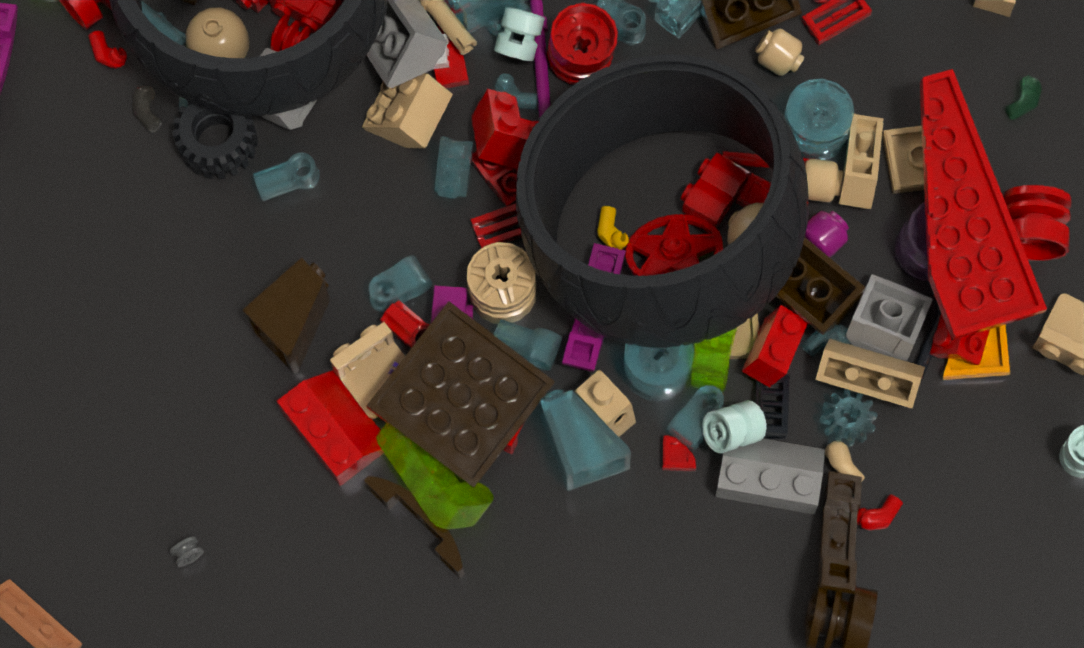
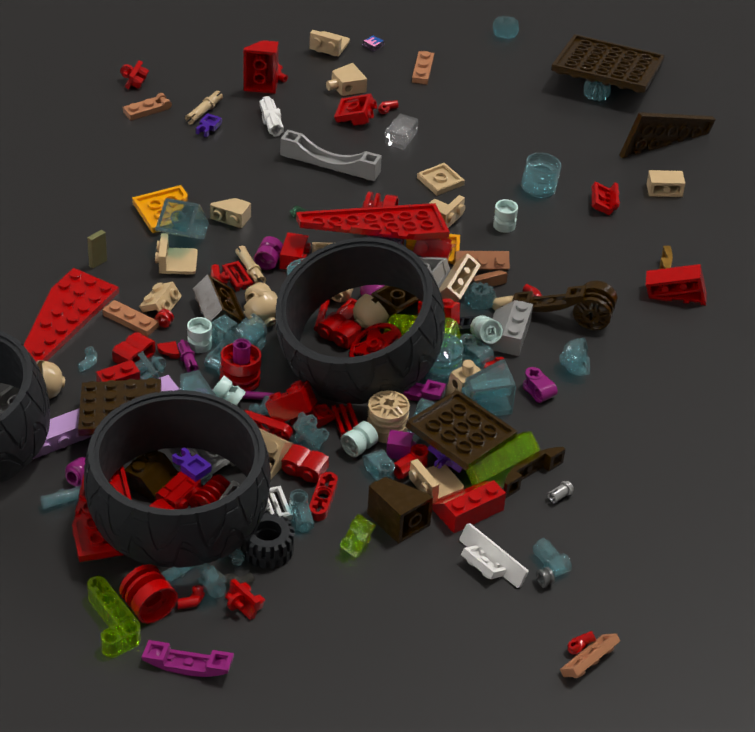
camera: 90 degrees left, 30 degrees down
none -> clear light blue hips [197,563,227,598]
none -> red hips [225,579,265,620]
none -> clear light blue cylinder [231,313,267,349]
none -> magenta beam [233,339,251,365]
none -> tan pin [235,246,266,284]
none -> tan cylinder [243,291,278,327]
none -> red beam [244,410,293,441]
none -> magenta wheel [254,236,283,270]
none -> white tile [267,486,292,520]
none -> red brick [280,232,311,270]
none -> red brick [281,444,329,483]
none -> red beam [309,472,338,521]
none -> light aqua wheel [340,421,378,457]
none -> clear neon green hips [340,514,376,558]
none -> nougat plate [455,251,510,270]
none -> white bracket [459,523,529,588]
none -> nougat slope [469,270,508,291]
none -> magenta piece [522,367,558,403]
none -> clear light blue piece [533,538,572,577]
none -> light grey pin [547,481,574,504]
none -> clear light blue cylinder [559,338,590,376]
none -> red arm [567,631,597,655]

